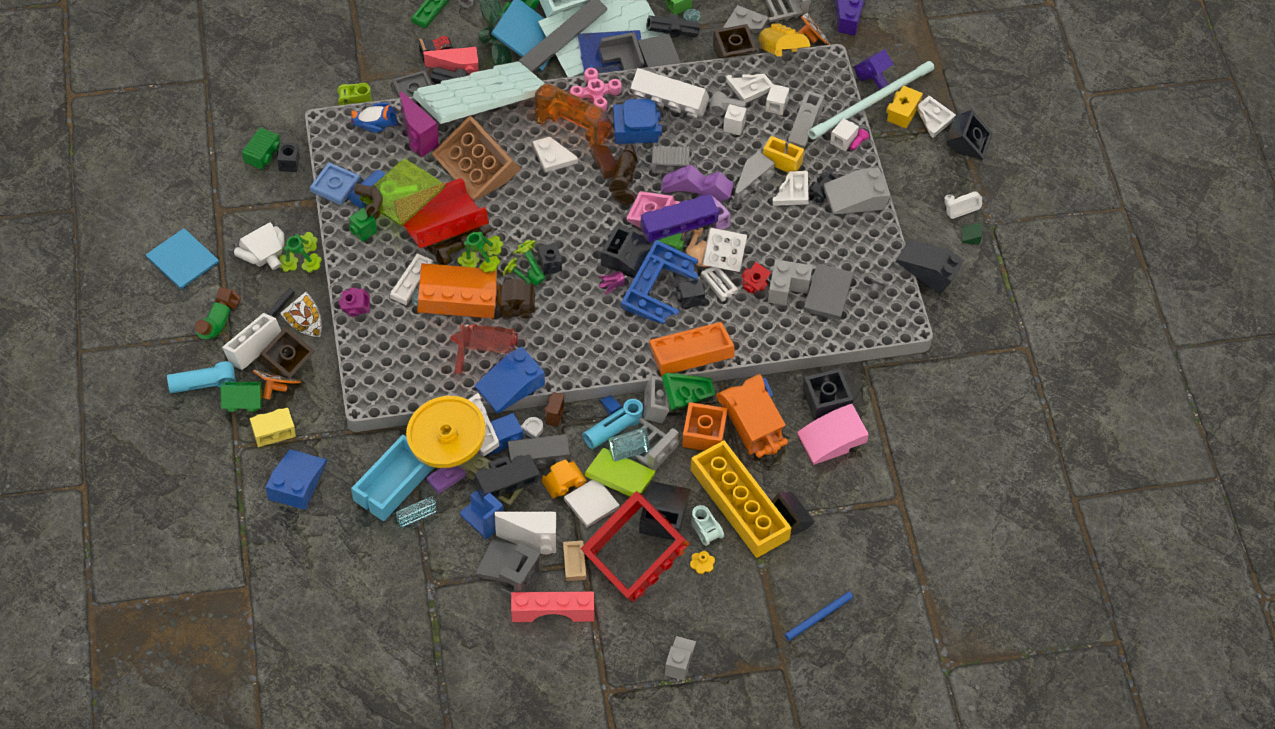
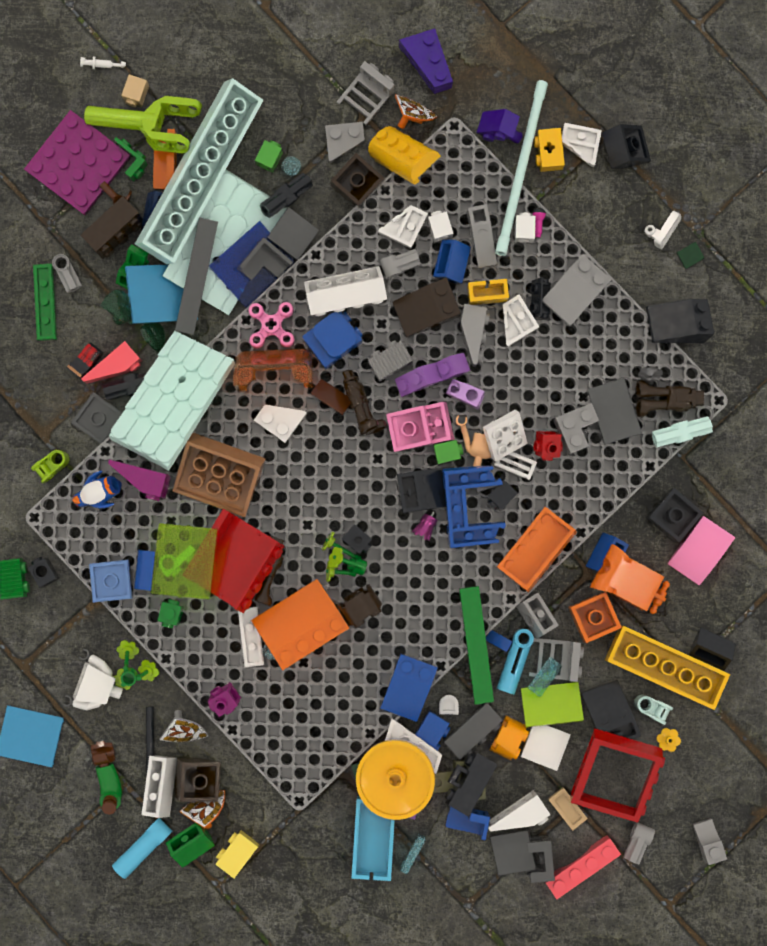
camera: 35 degrees left, 30 degrees up
blue slope [266,449,327,510] -> none
dark brown piece [354,183,383,220] -> none
clear red piece [450,324,518,375] -> none
lime plant [458,232,503,273] -> none
reddish brown piece [544,392,564,427] -> none
dark purple brick [640,194,719,243] -> none
green wing [662,373,716,410] -> none
white brick [723,104,747,136] -> none
none -> dark brown slope [392,278,461,338]
none -> blue brick [433,240,471,284]
none -> green tile [459,586,494,705]
none -> light grey piece [623,822,655,864]
none -> dark brown piece [636,381,704,417]
none -> light aqua piece [652,416,713,448]

